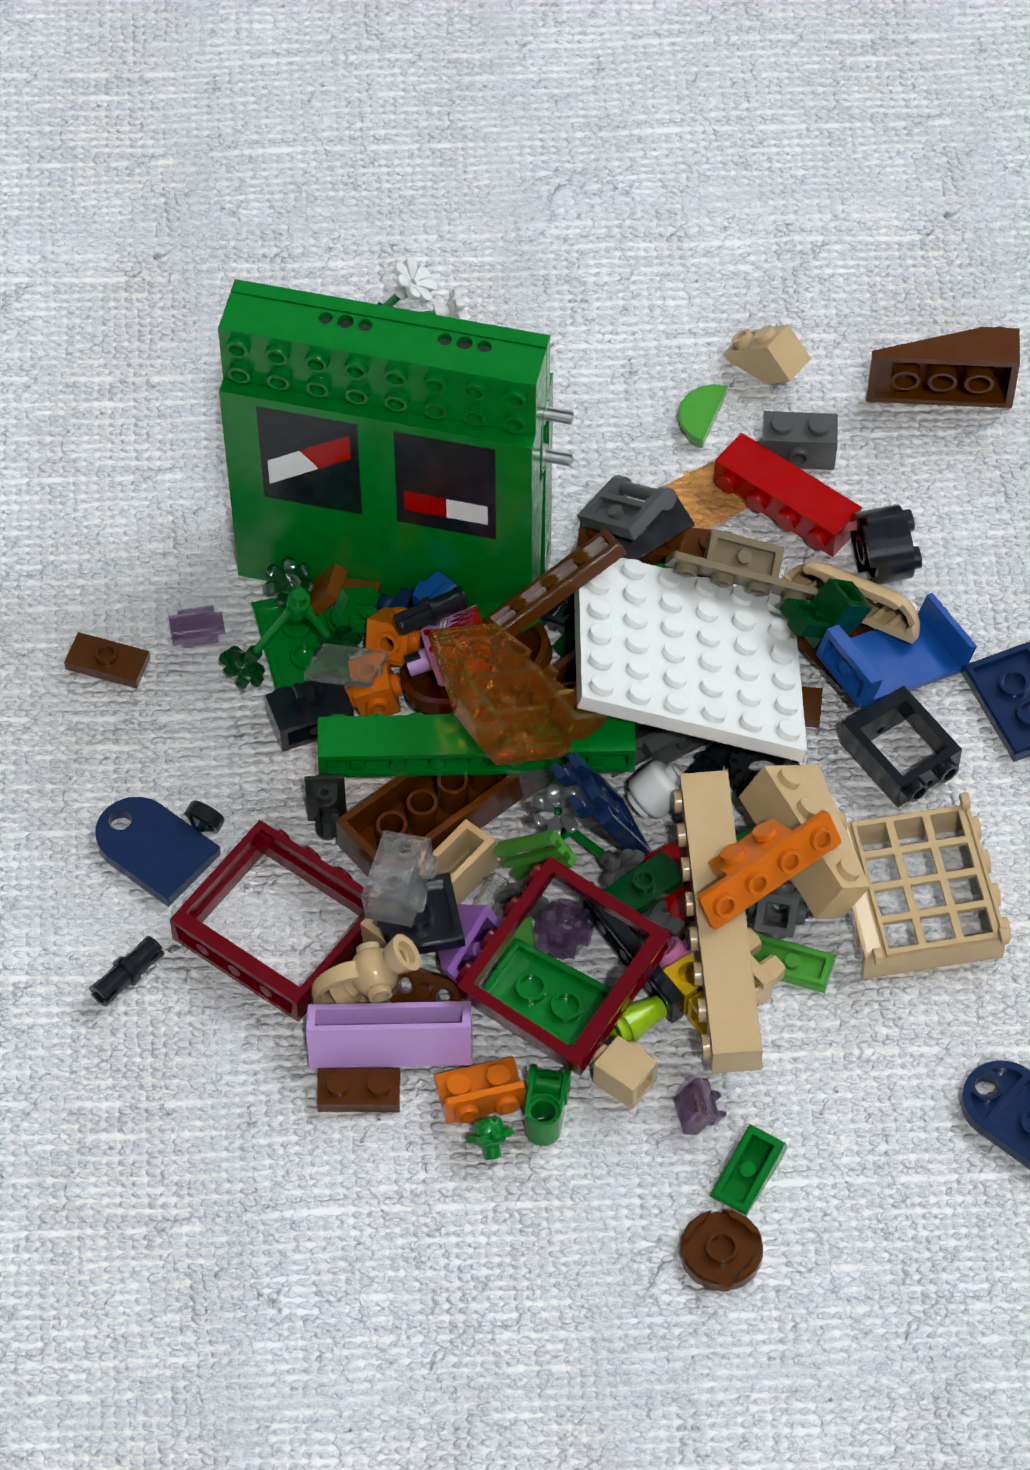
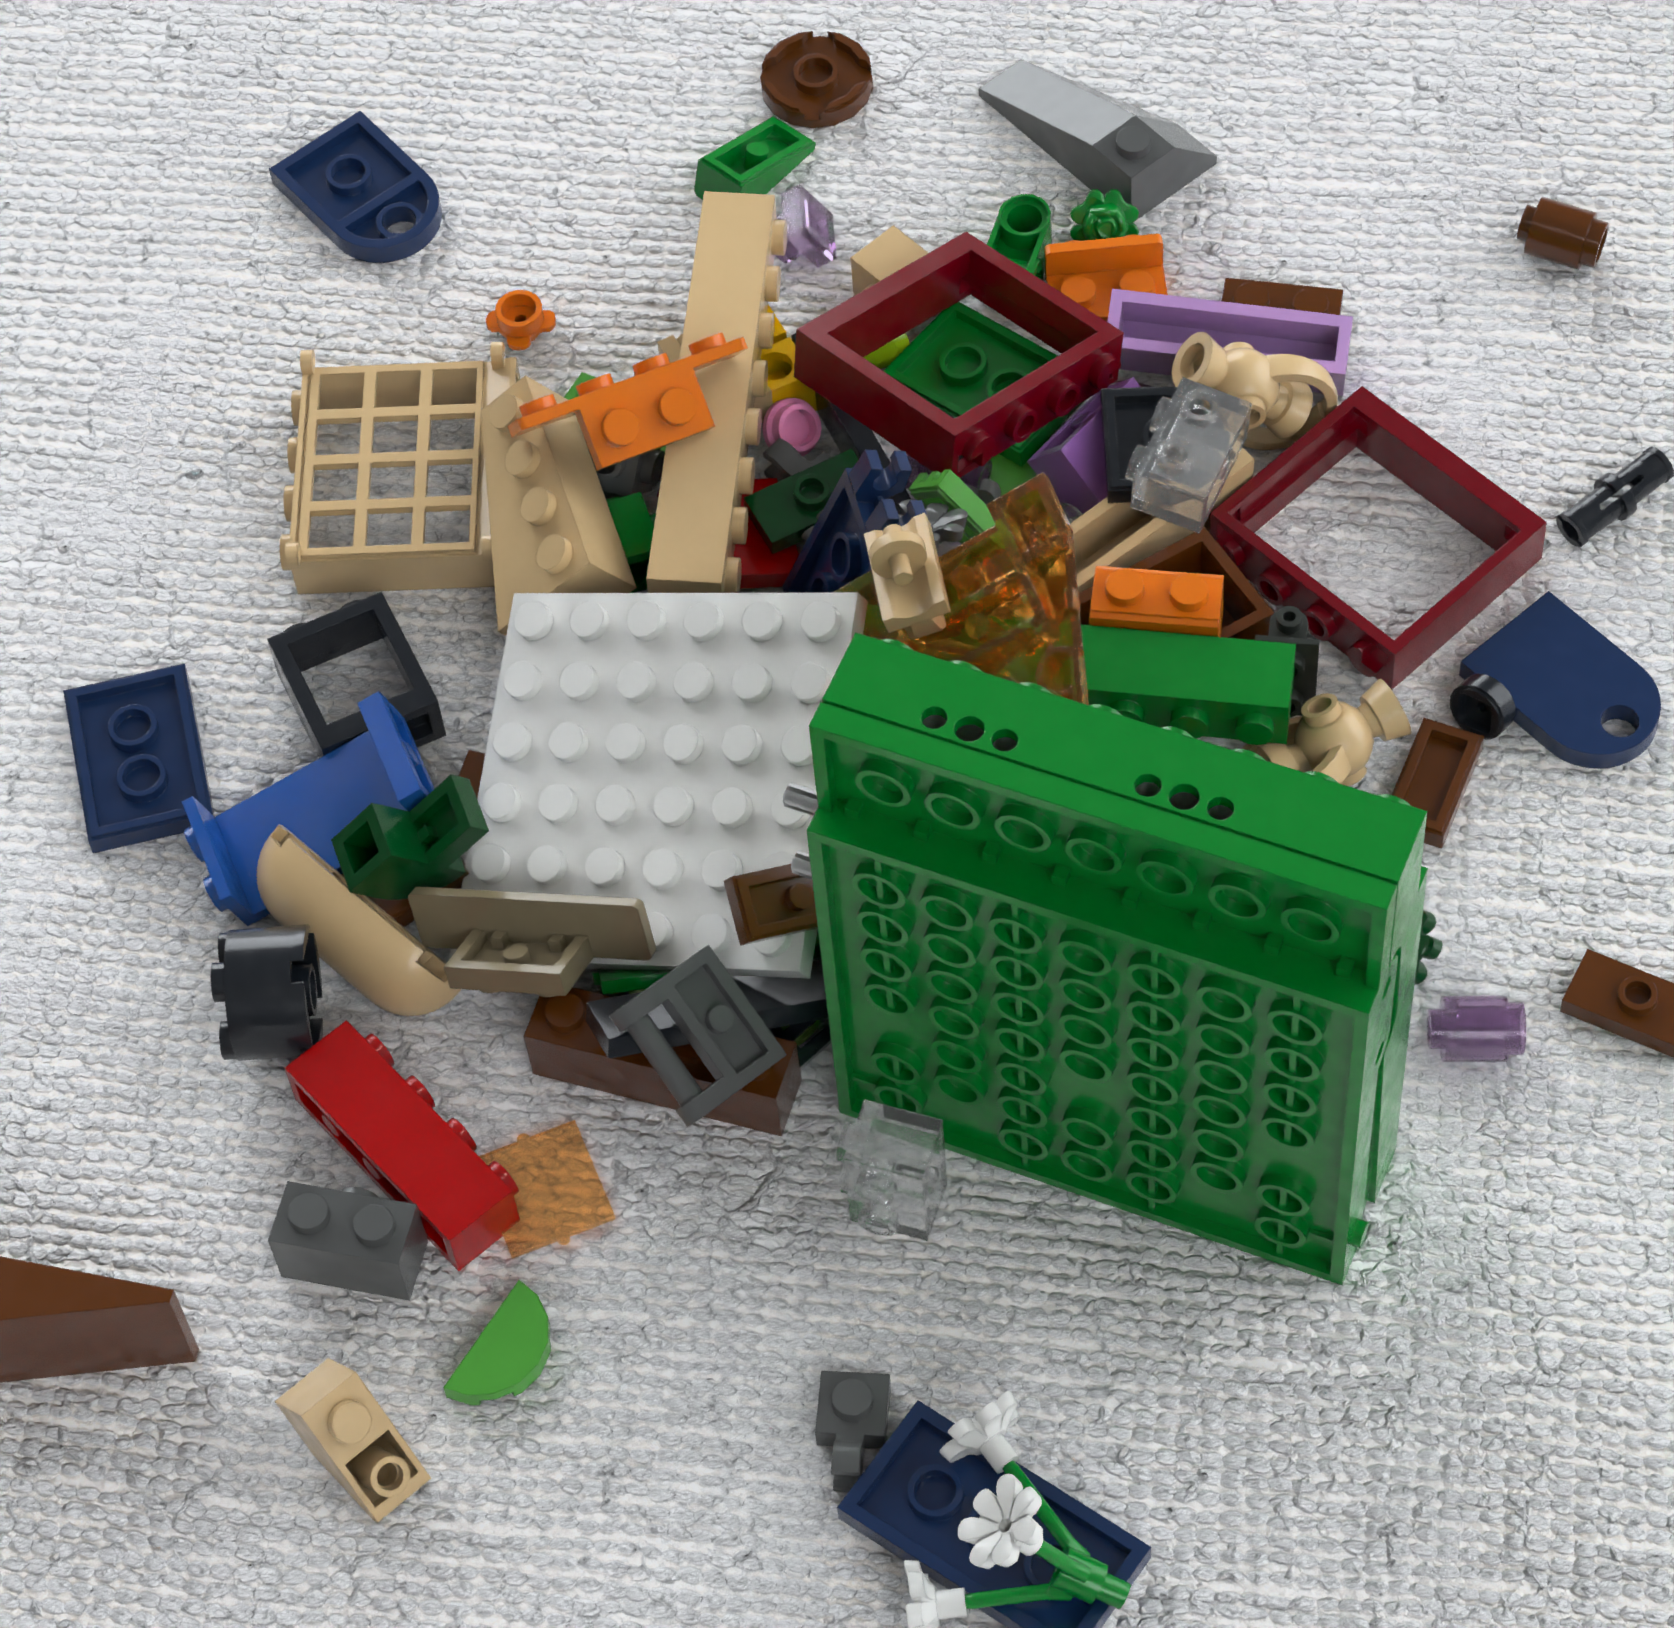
camera: 165 degrees left, 0 degrees up
none -> orange plate [486,290,556,351]
none -> tan hips [864,513,951,639]
none -> dark grey wedge [979,59,1217,222]
none -> orange brick [1089,566,1224,637]
none -> tan piece [1242,679,1411,786]
none -> reddish brown tile [1392,718,1484,849]
none -> reddish brown brick [1517,197,1609,270]

